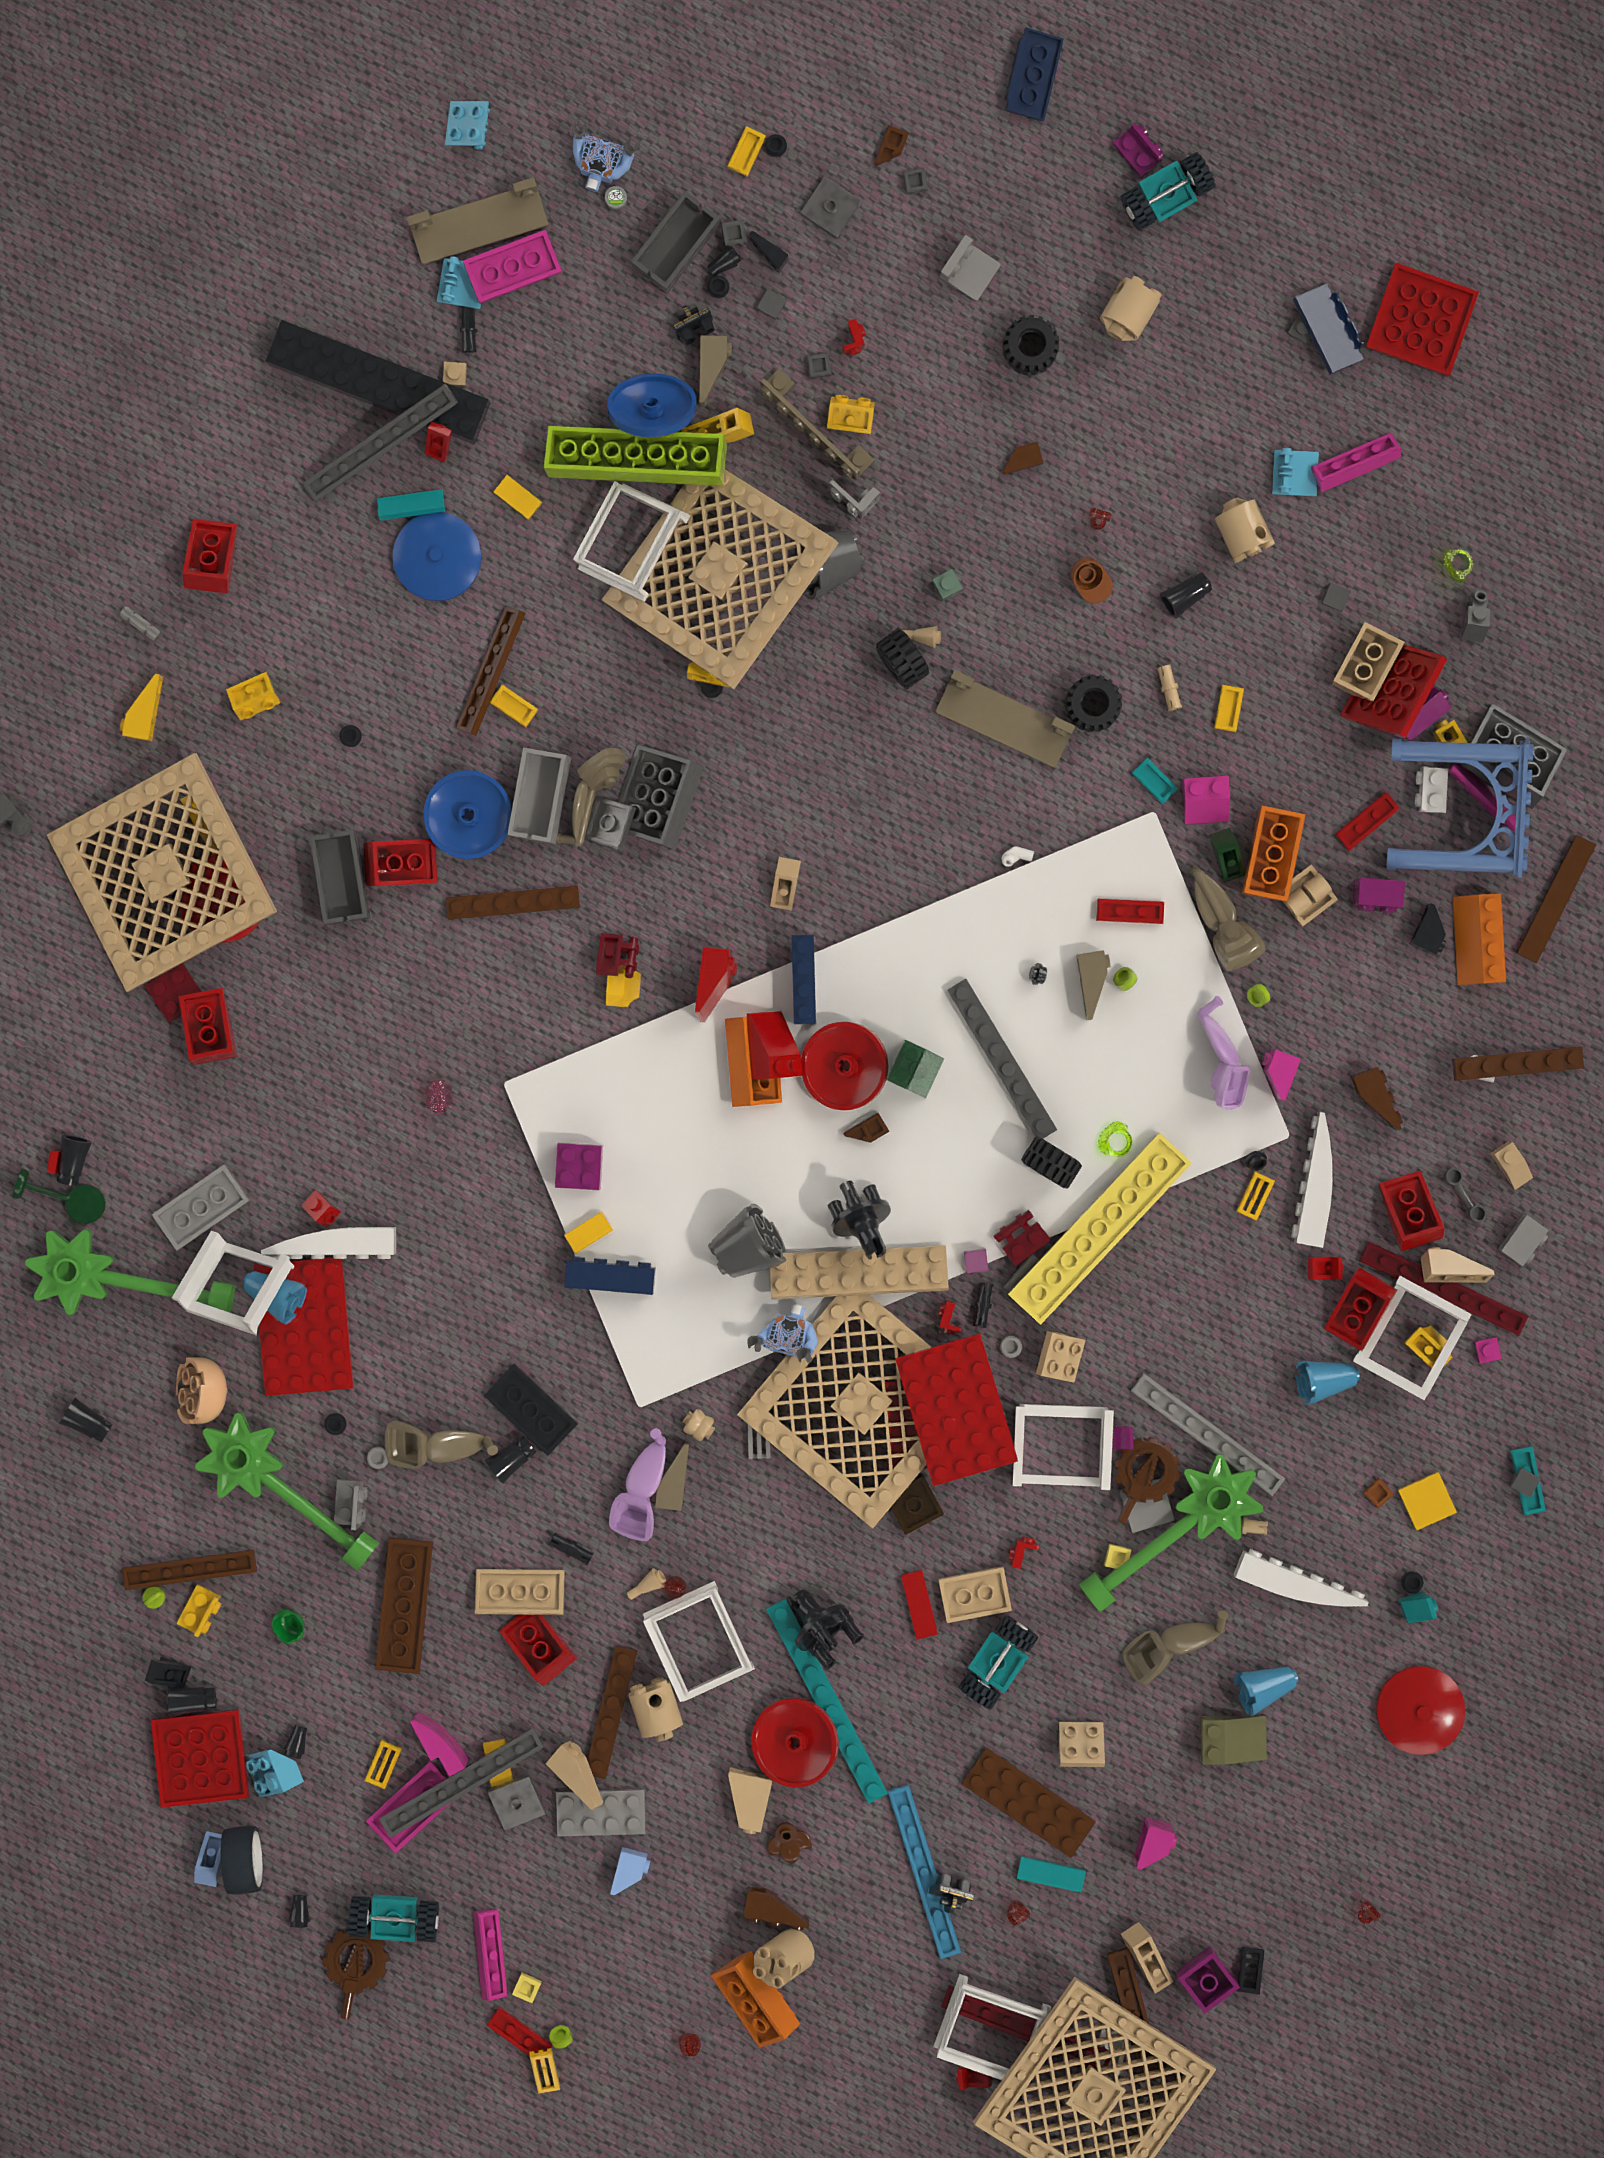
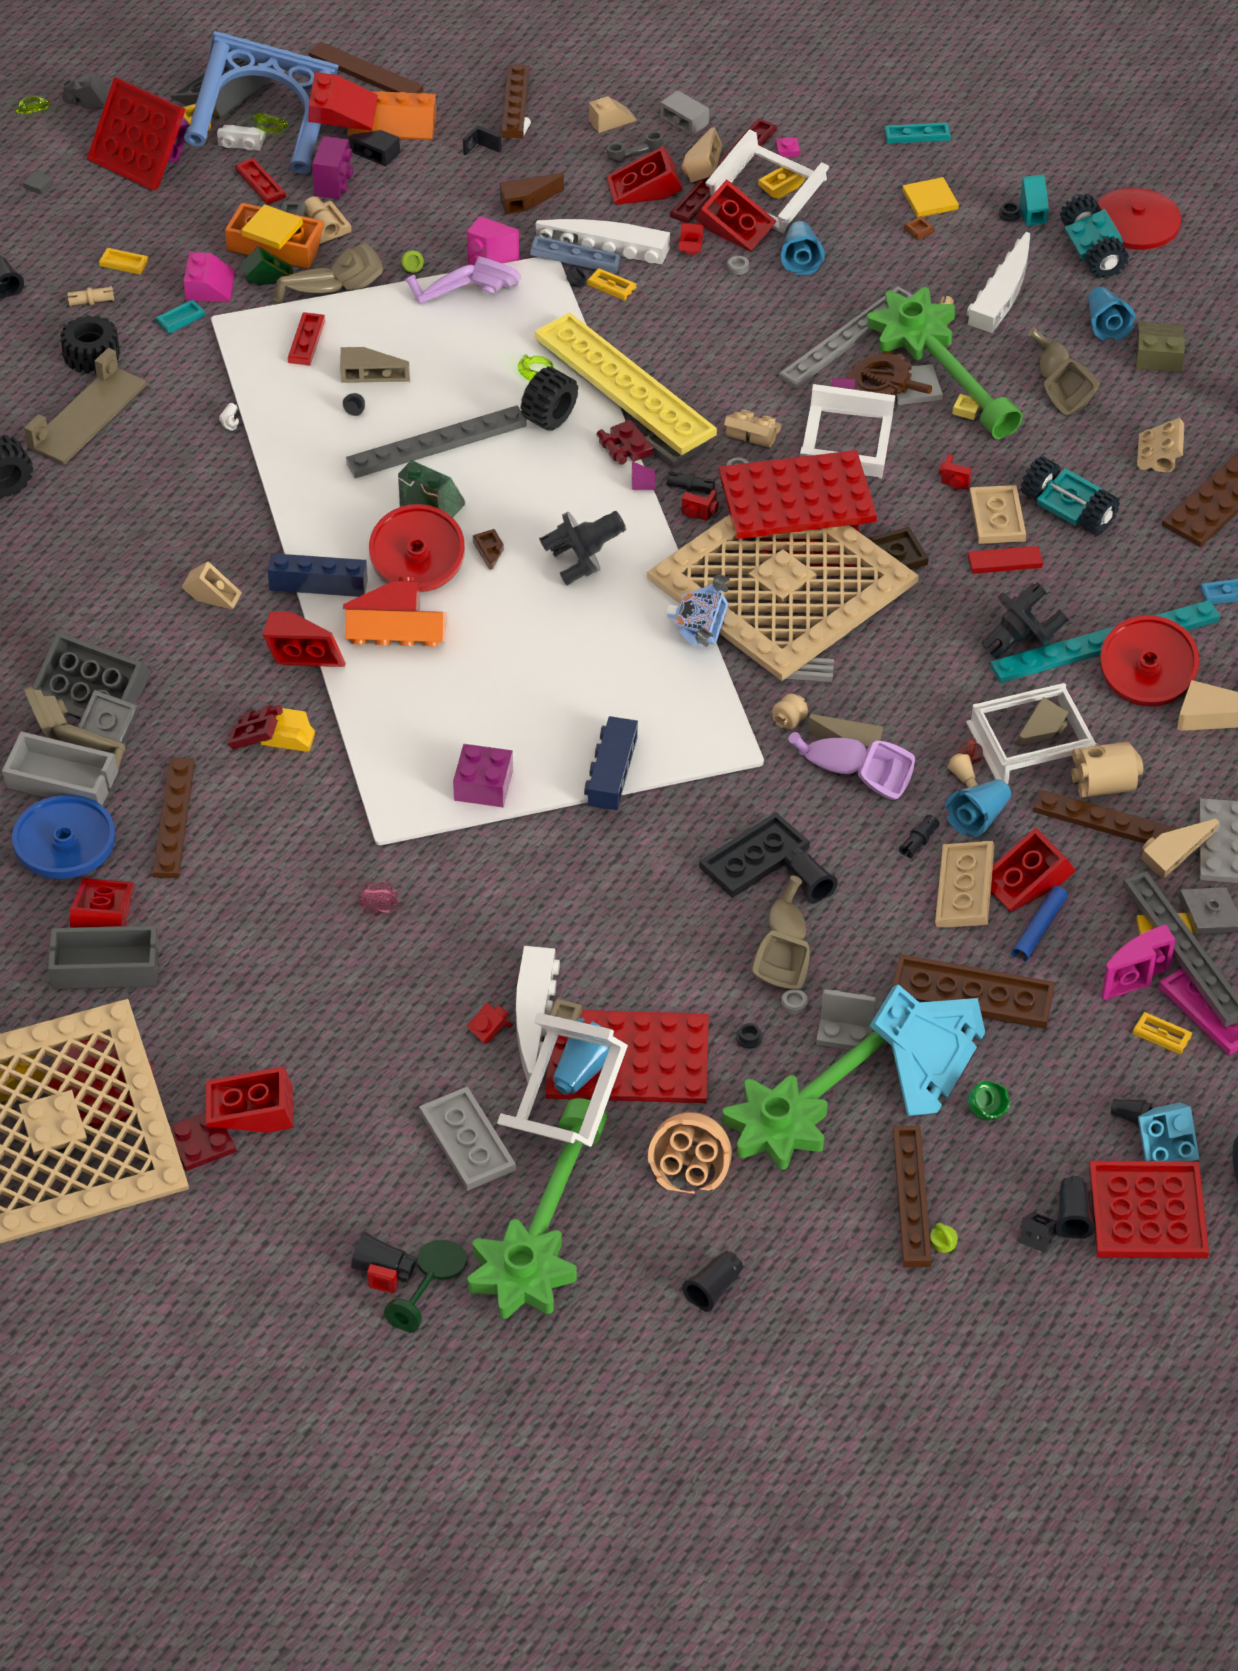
camera: 80 degrees left, 40 degrees down
yellow bracket [177,1584,222,1638] -> none
yellow tile [564,1212,613,1253] -> none
dark grey cone [708,1204,787,1278] -> none
tan plate [770,1246,949,1300] -> none
lime tile [1113,967,1137,991] -> none
tan slope [1332,622,1405,702] -> none
dark pink slope [1448,763,1516,831] -> none
dark grey tile [1510,1467,1541,1498] -> none
none -> yellow tile [241,204,303,250]
none -> clear neon green piece [253,112,289,133]
none -> dark grey plate [281,201,307,216]
none -> red slope [308,72,378,131]
none -> black bracket [463,125,502,155]
none -> sand blue tile [530,236,621,274]
none -> dark tan plate [550,999,582,1021]
none -> light grey tile [727,256,749,275]
none -> medium azure plate [870,984,985,1116]
none -> dark azure cone [945,779,1011,838]
none -> blue piece [1011,886,1068,962]
none -> dark tan slope [1015,697,1069,746]
none -> plate [1060,194,1129,279]

